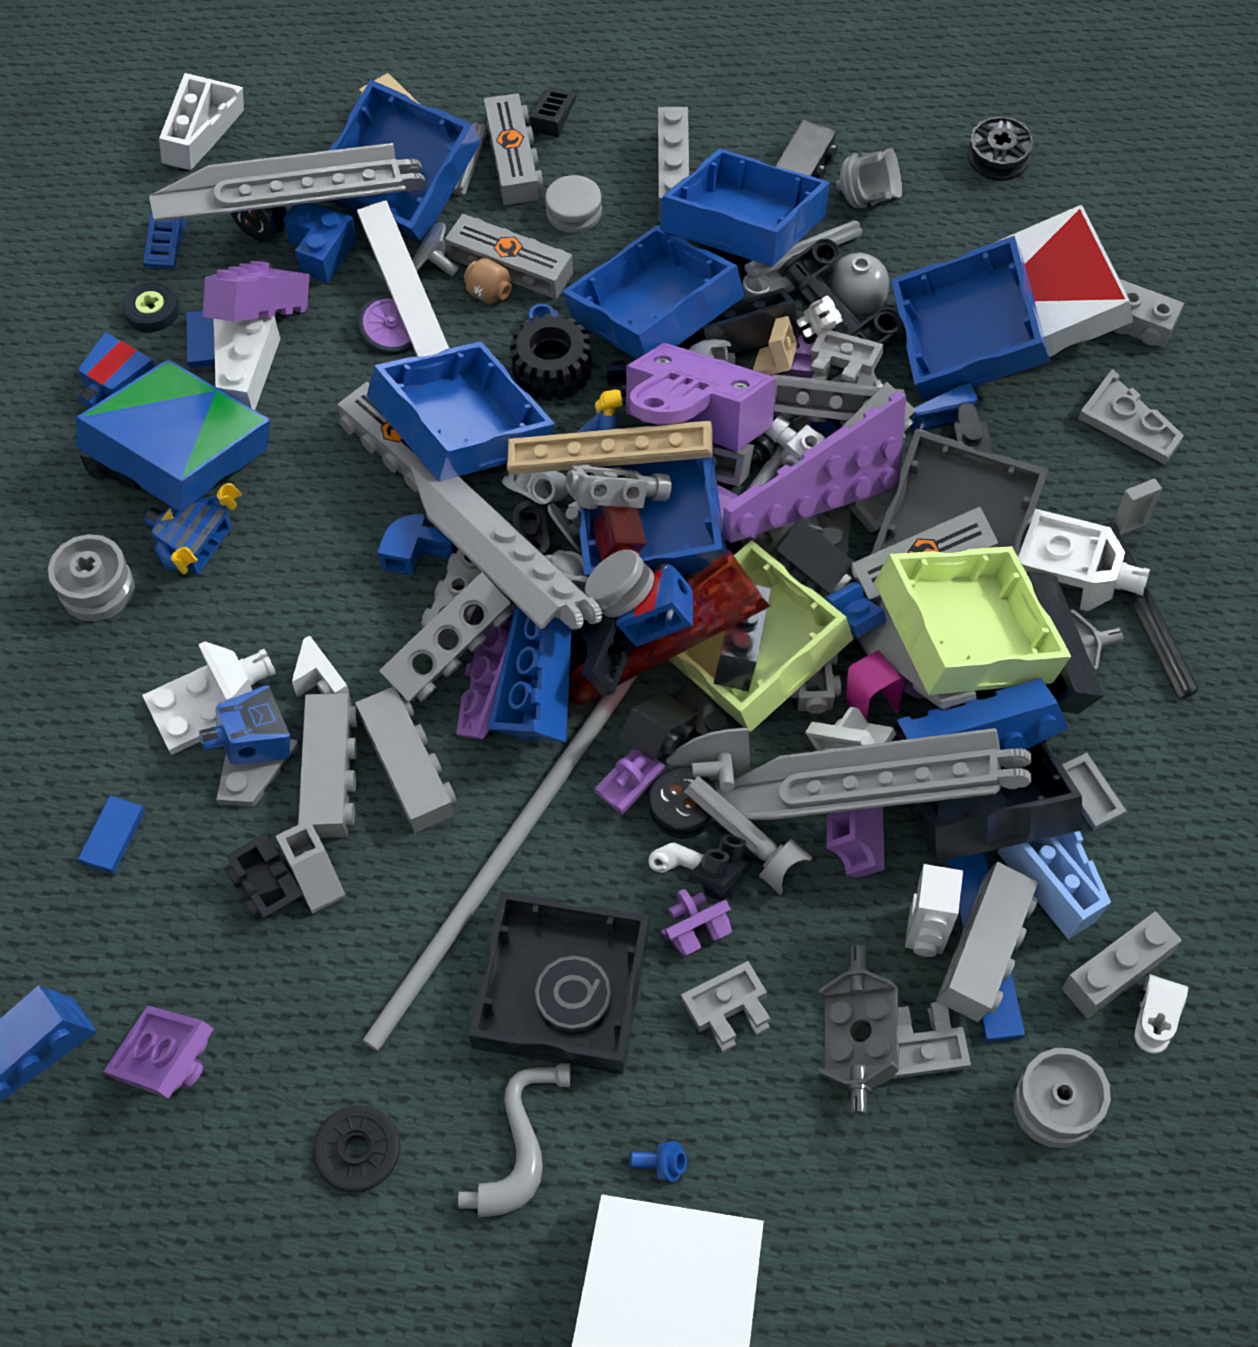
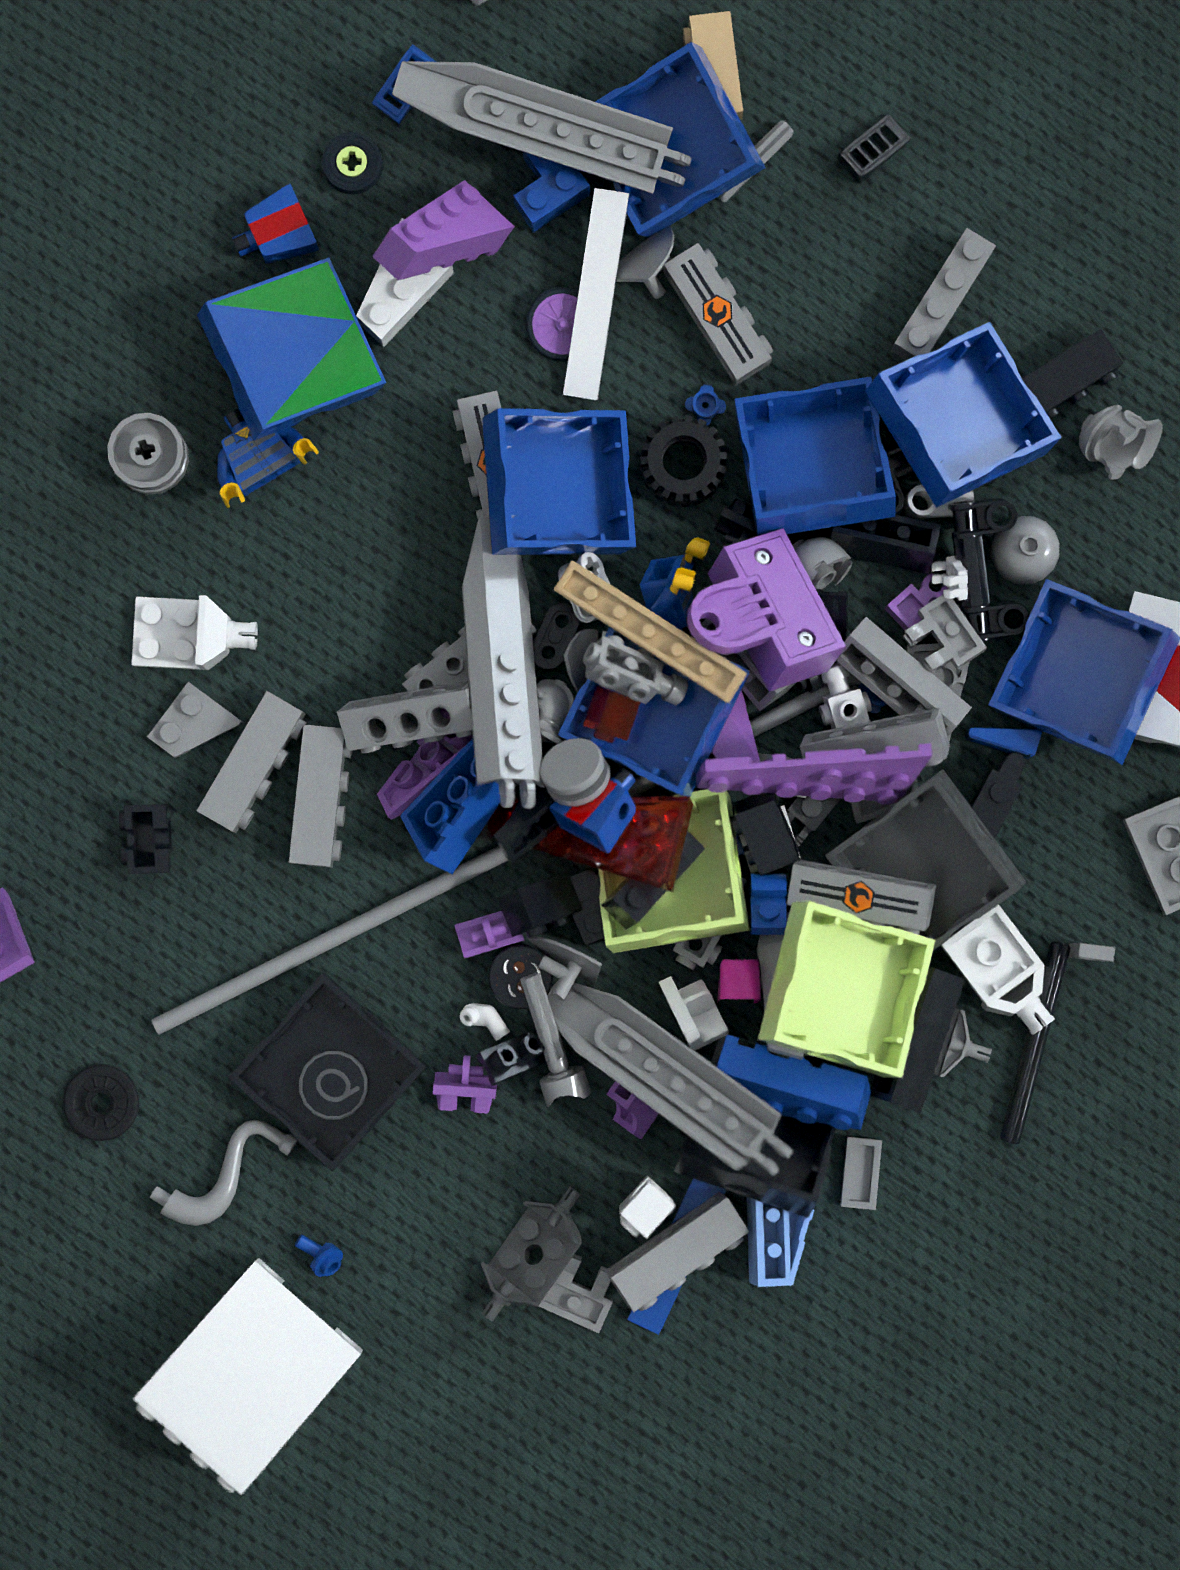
camera: 30 degrees right, 25 degrees up
blue tile [78,796,145,874] -> none
blue tile [186,311,215,368] -> none
blue torso [199,685,290,765] -> none
light grey slope [276,820,346,914] -> none
white slope [292,636,351,701] -> none
blue brick [377,514,457,576] -> none
medium nougat head [464,258,512,305] -> none
light grey brick [484,93,544,205] -> none
light grey head [545,175,602,233] -> none
light grey plate [681,961,770,1053] -> none
light grey axle [745,220,862,279] -> none
tan panel [753,316,797,375] -> none
light grey wheel [1013,1048,1111,1148] -> none
light grey brick [1062,911,1182,1019] -> none
white piece [1134,974,1188,1054] -> none

